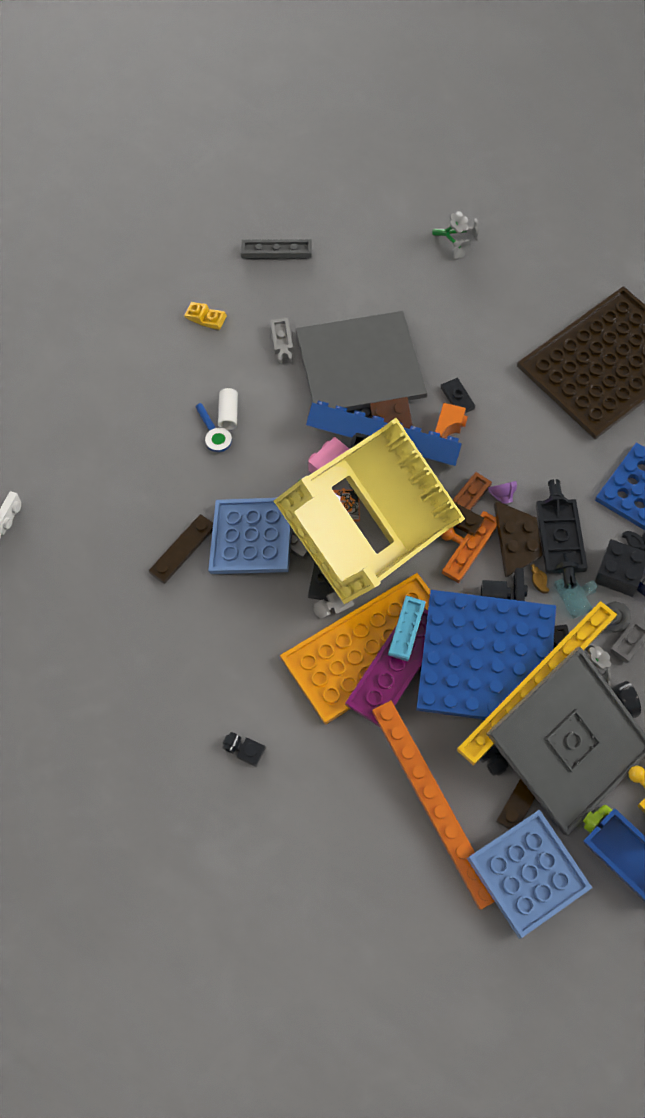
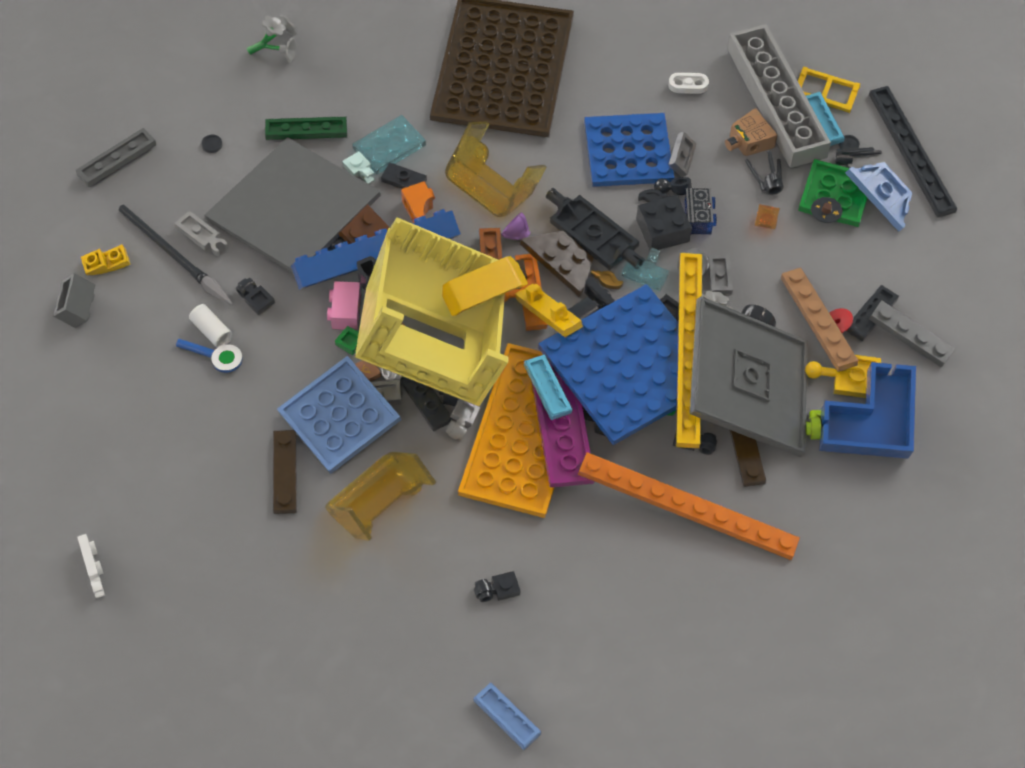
camera: 45 degrees left, 5 degrees down
medium blue plate [467,810,592,939] -> none
none -> dark grey brick [53,273,95,328]
none -> black piece [118,204,233,305]
none -> black piece [201,134,222,153]
none -> black plate [236,277,275,315]
none -> dark green plate [265,116,347,140]
none -> clear yellow windscreen [325,452,437,541]
none -> light aqua plate [342,152,375,184]
none -> clear light blue plate [352,115,426,175]
none -> yellow piece [442,256,528,316]
none -> clear yellow windscreen [445,121,547,217]
none -> medium blue plate [473,683,541,750]
none -> yellow hinge [515,284,583,337]

